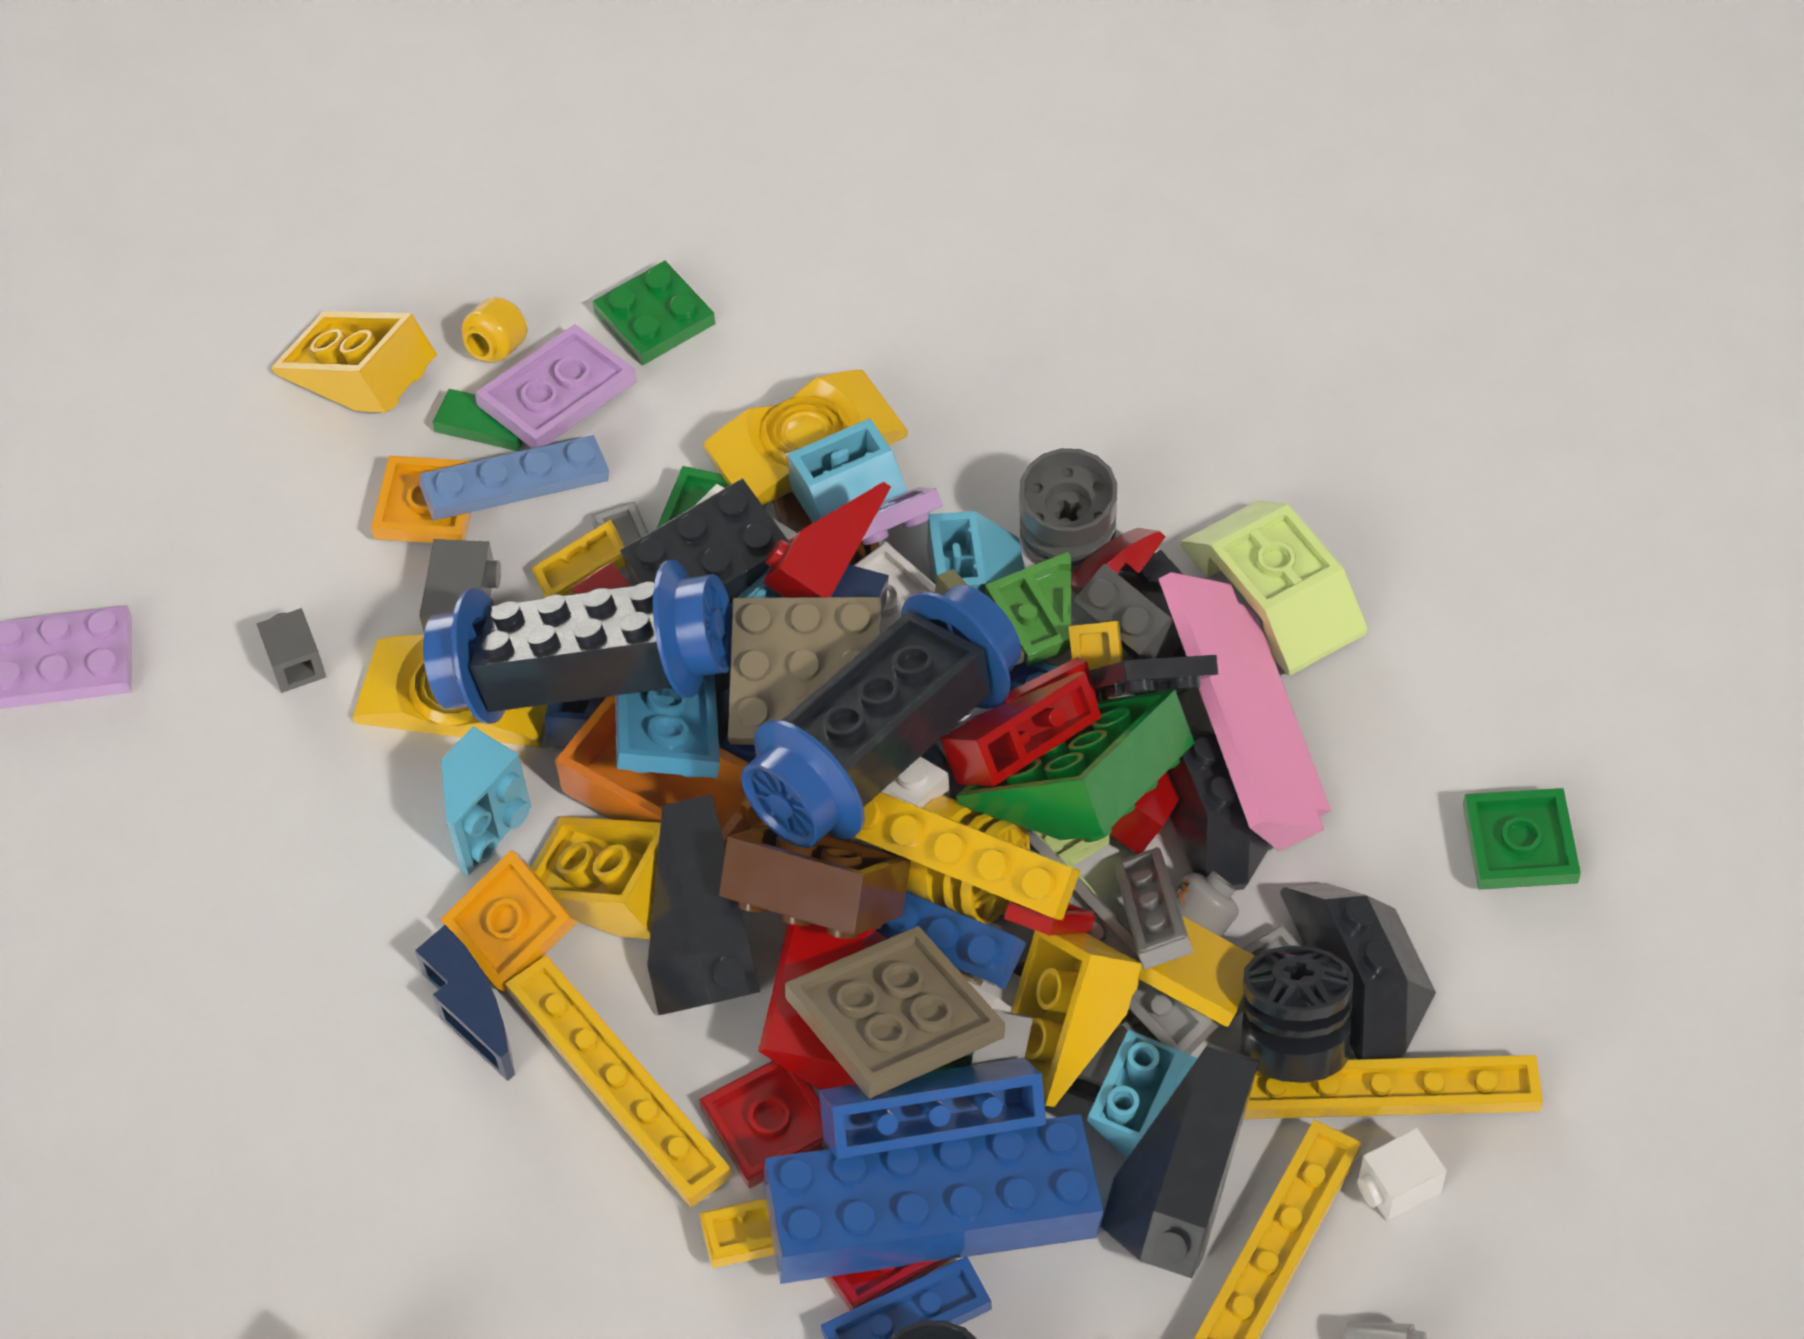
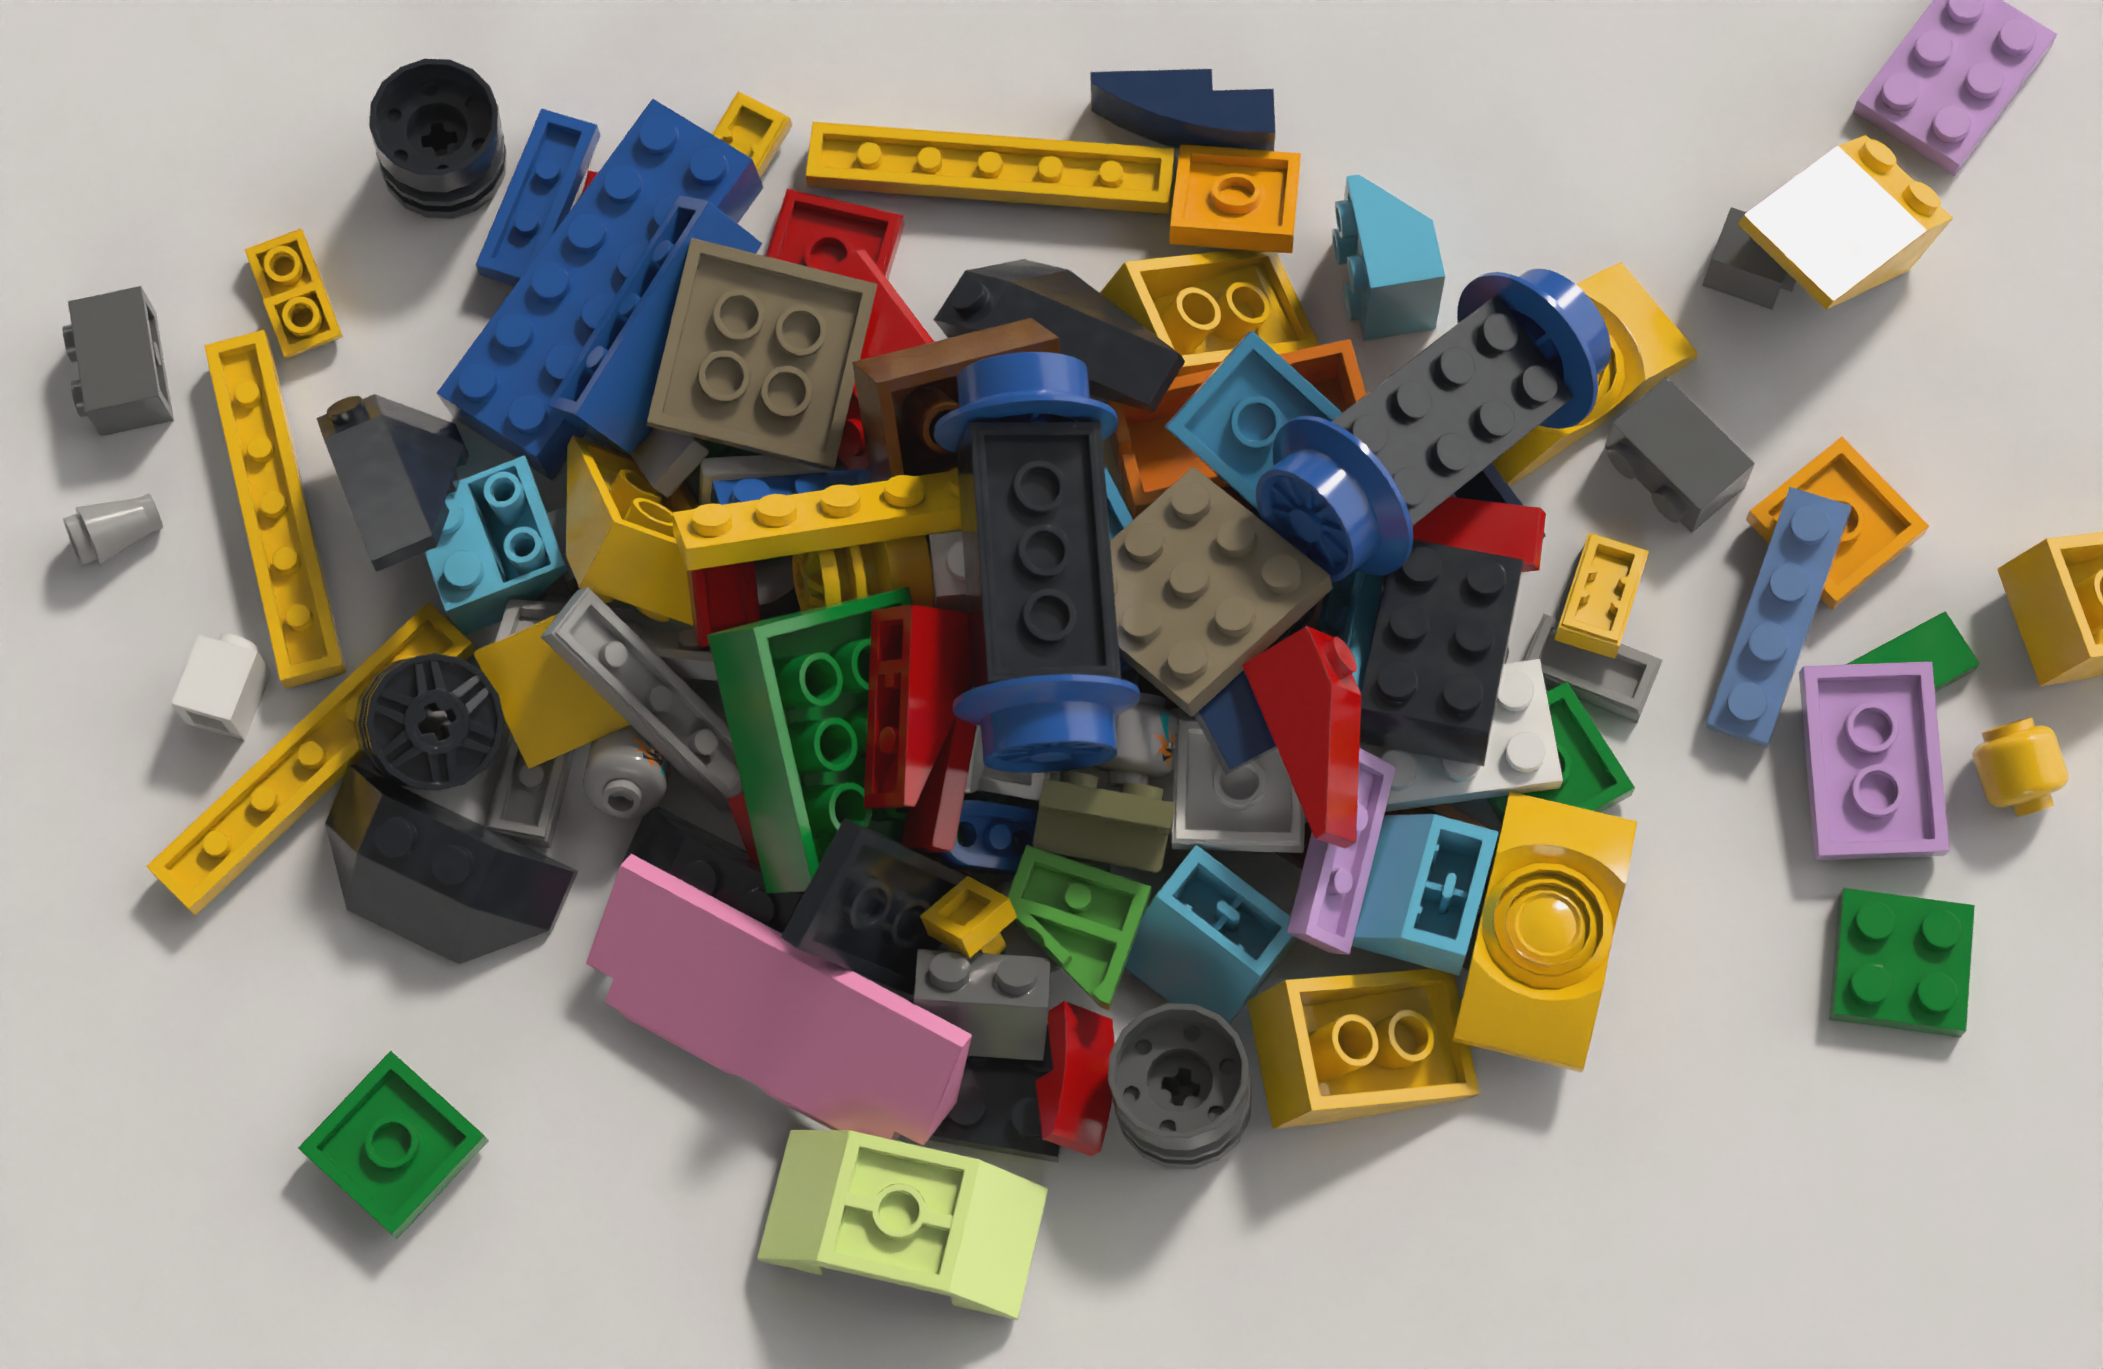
camera: 135 degrees right, 15 degrees up
none -> yellow slope [1247,969,1480,1129]
none -> slope [1737,135,1953,310]

